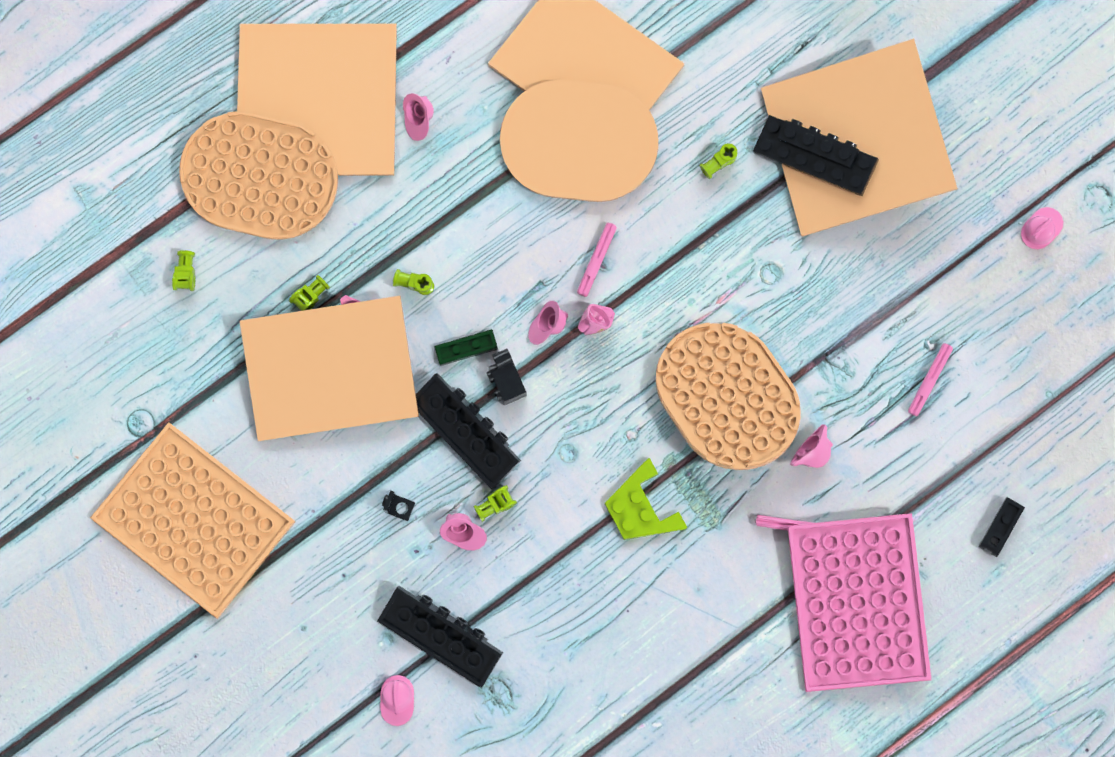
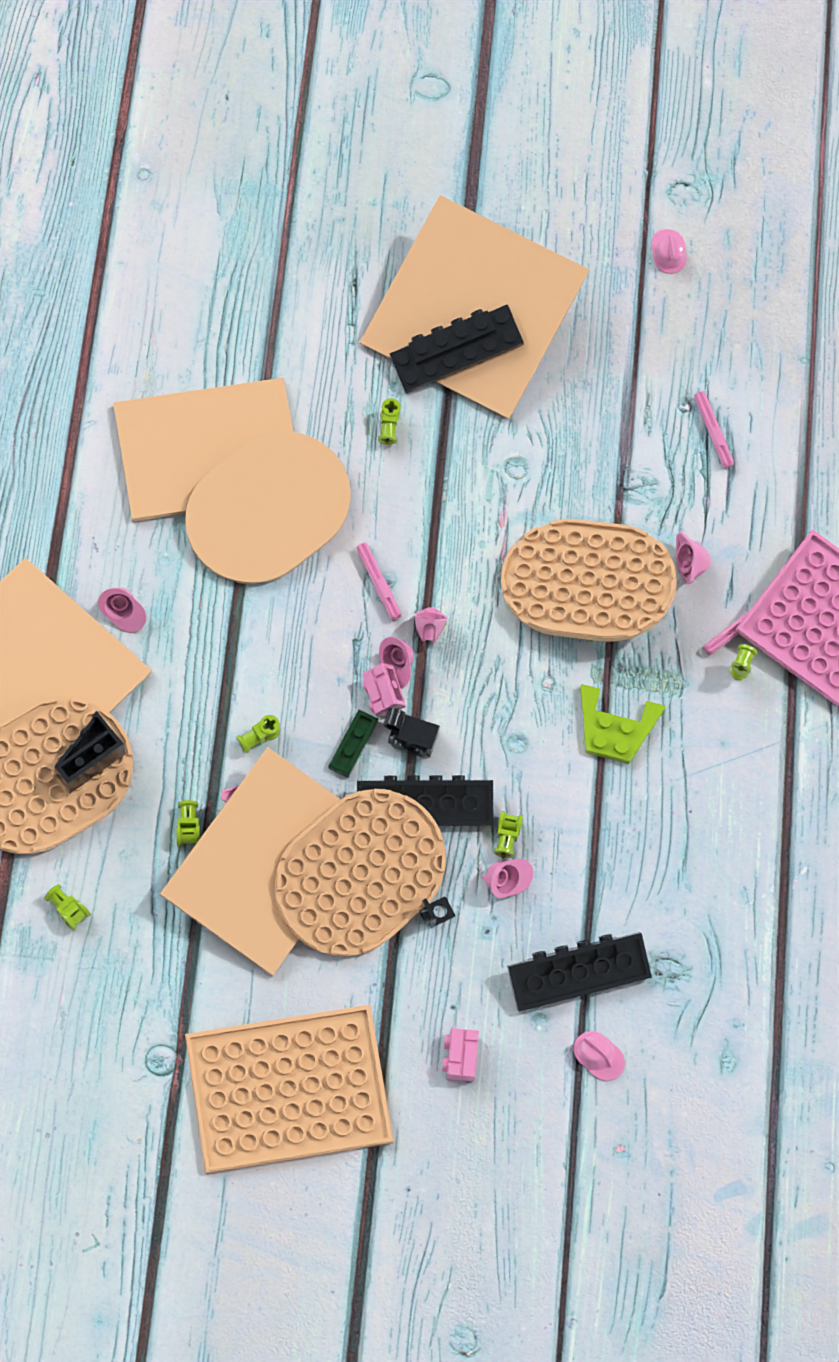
camera: 55 degrees left, 10 degrees down
none -> black wedge [54,711,126,793]
none -> light nougat tile [275,789,446,956]
none -> bright pink brick [362,663,406,717]
none -> bright pink brick [442,1028,479,1082]
none -> lime connector [730,644,757,680]

